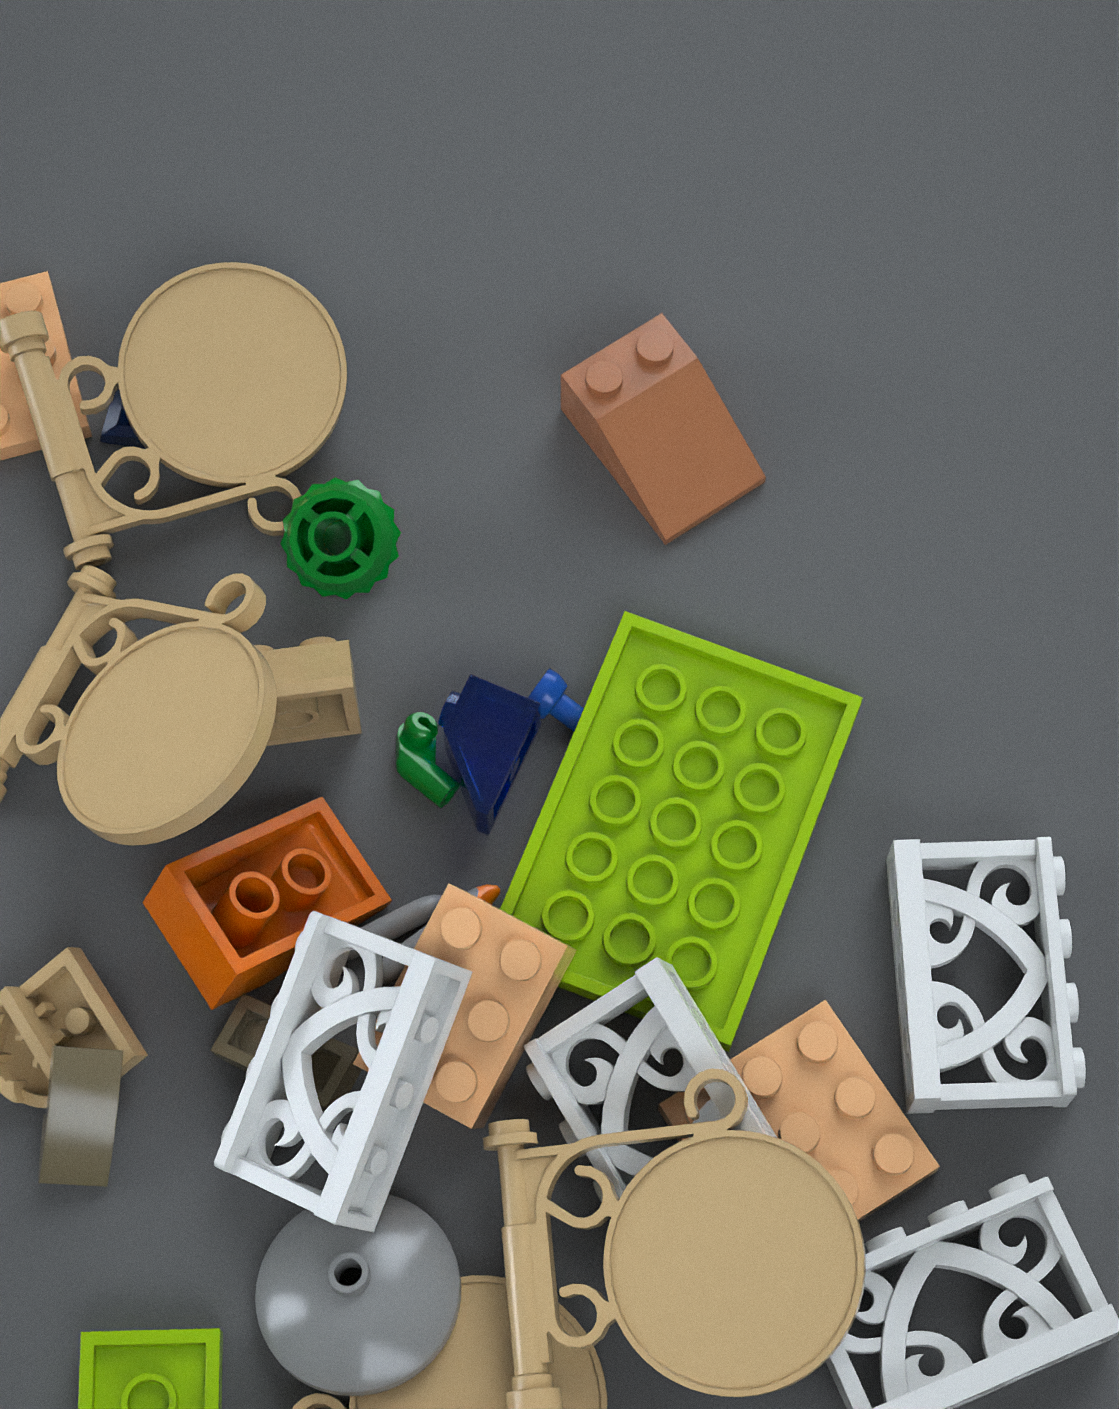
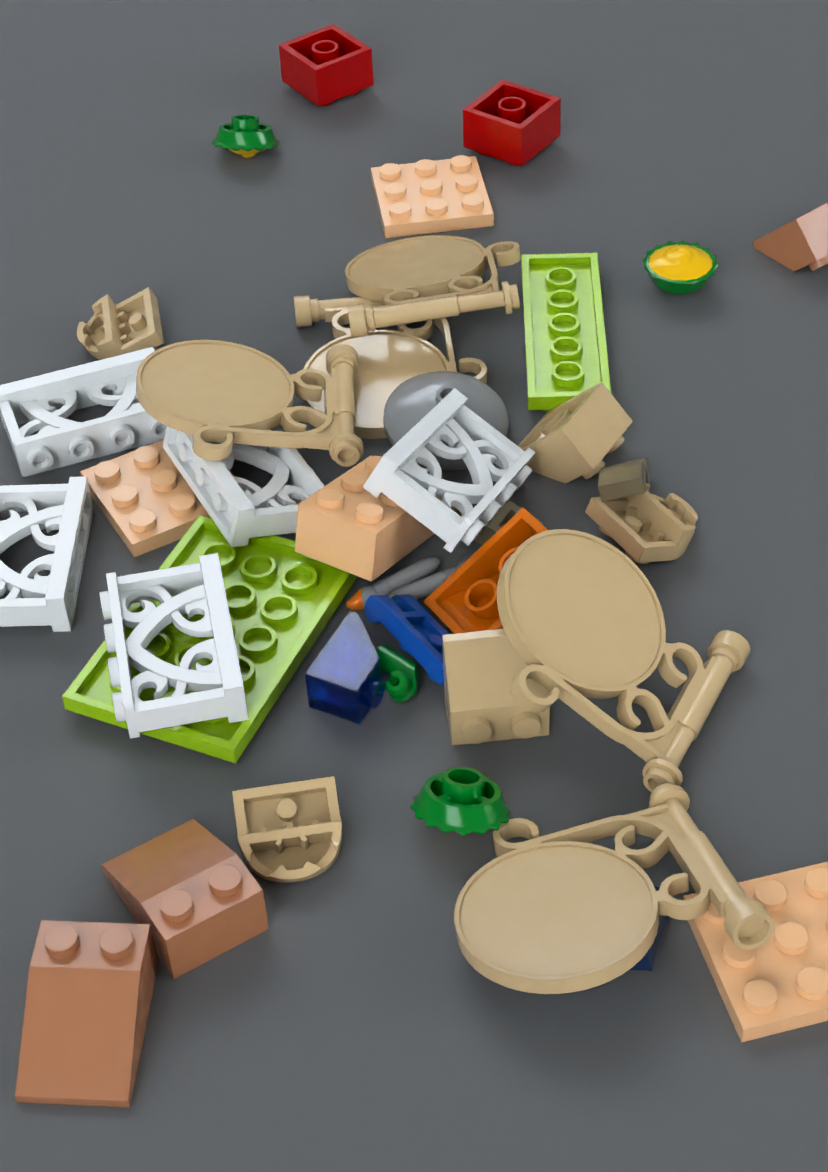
camera: 175 degrees left, 25 degrees down
blue piece [520,668,584,732] -> none
none -> nougat slope [15,920,159,1107]
none -> white fence [100,553,249,739]
none -> tan slope [232,776,342,883]
none -> blue plate [364,594,449,686]
none -> tan slope [518,382,633,484]

